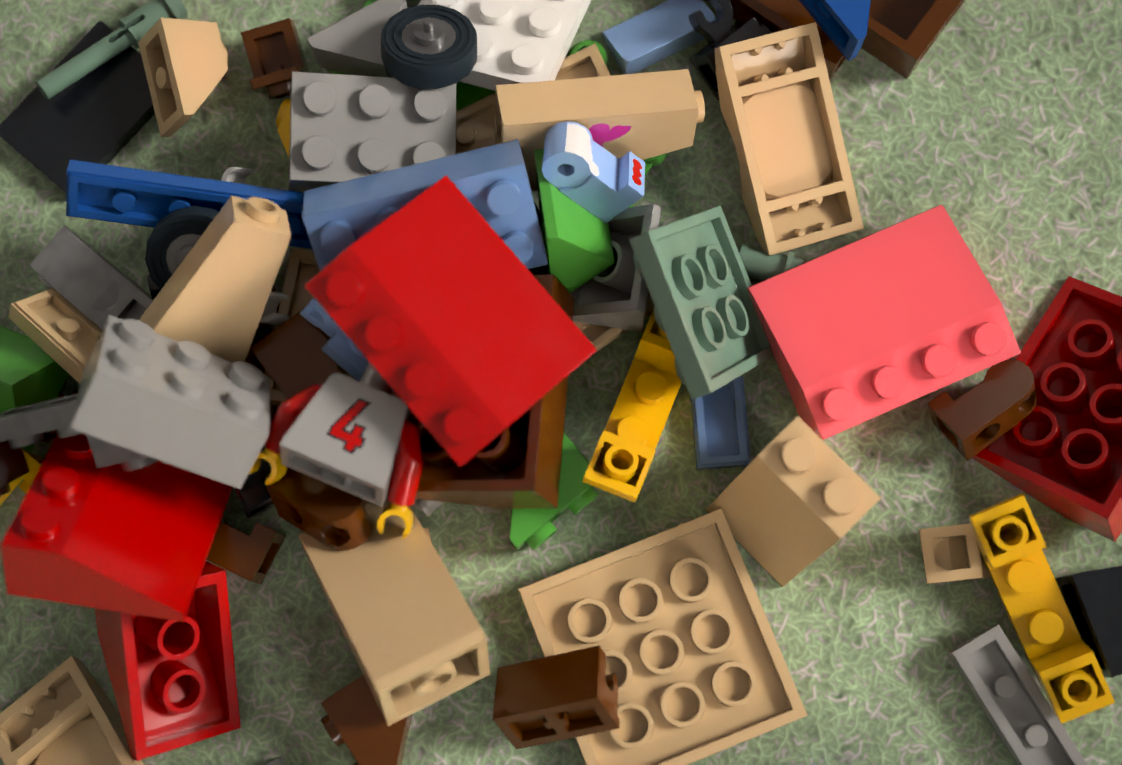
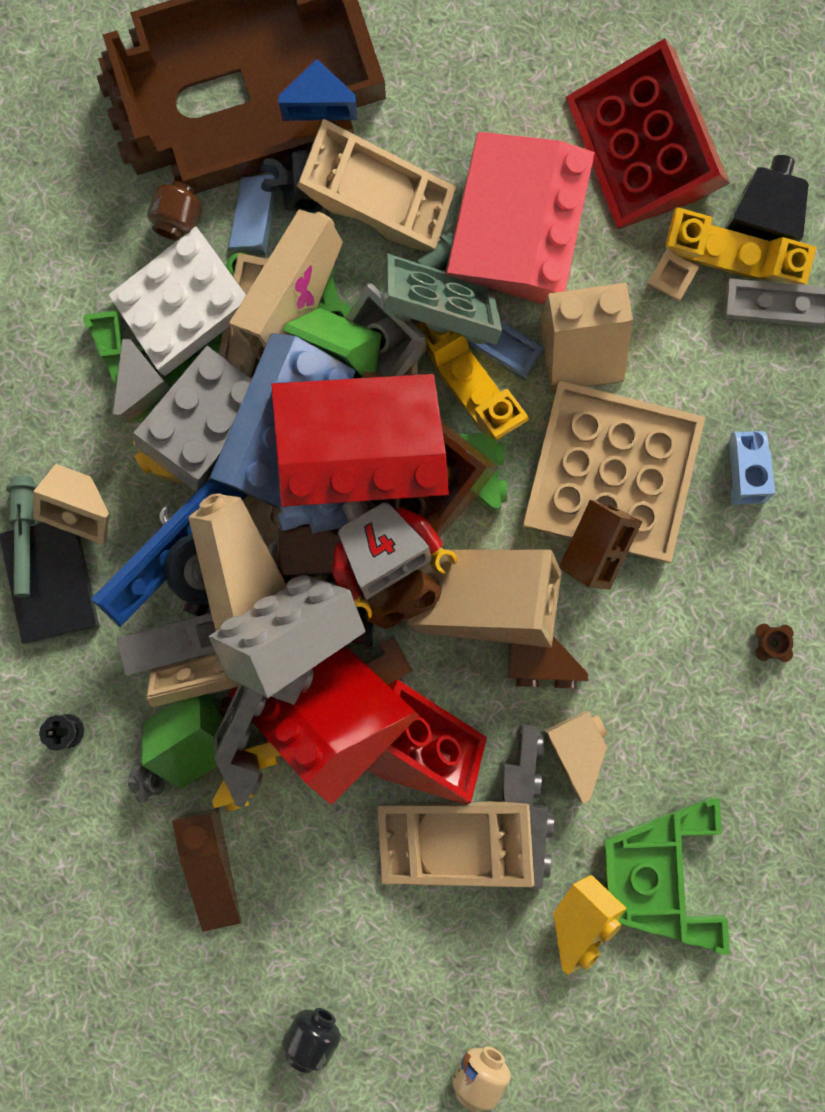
camera: 55 degrees left, 5 degrees up
reddish brown bracket [241,18,309,100] -> none
black wheel [381,5,477,89] -> none
light blue leg [542,121,645,224] -> none
reddish brown leg [927,359,1037,461] -> none

